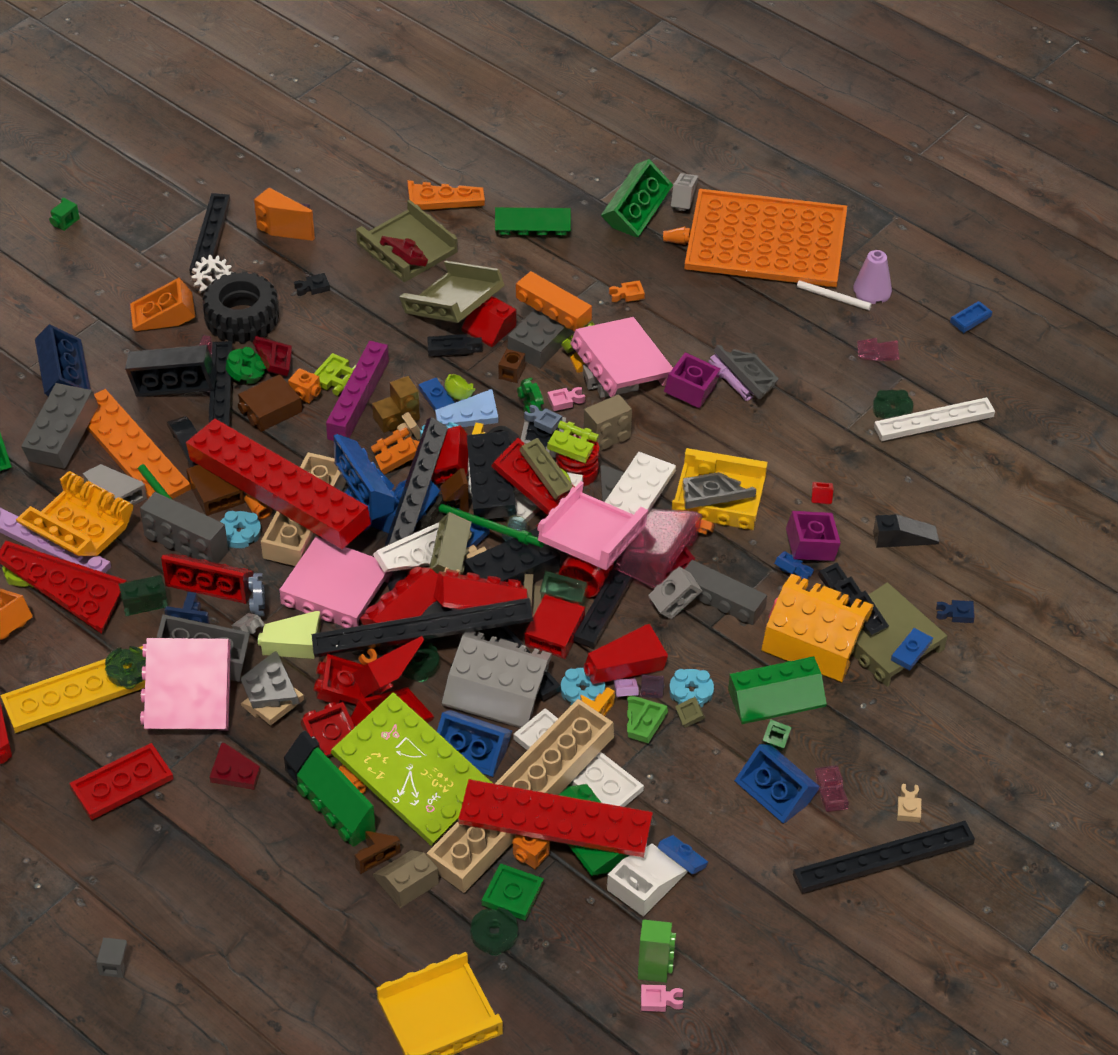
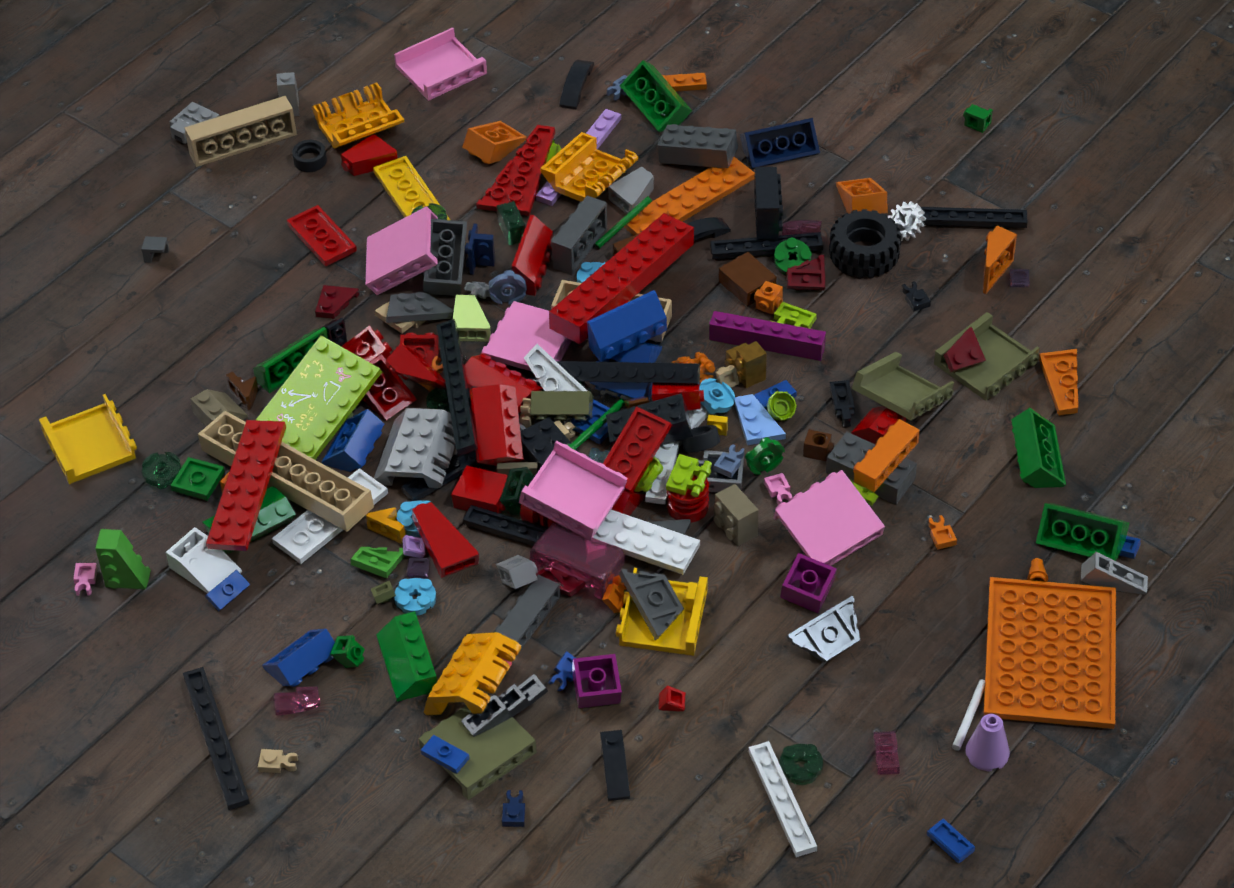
camera: 90 degrees right, 0 degrees up
olive plate [519,438,573,500] -> none

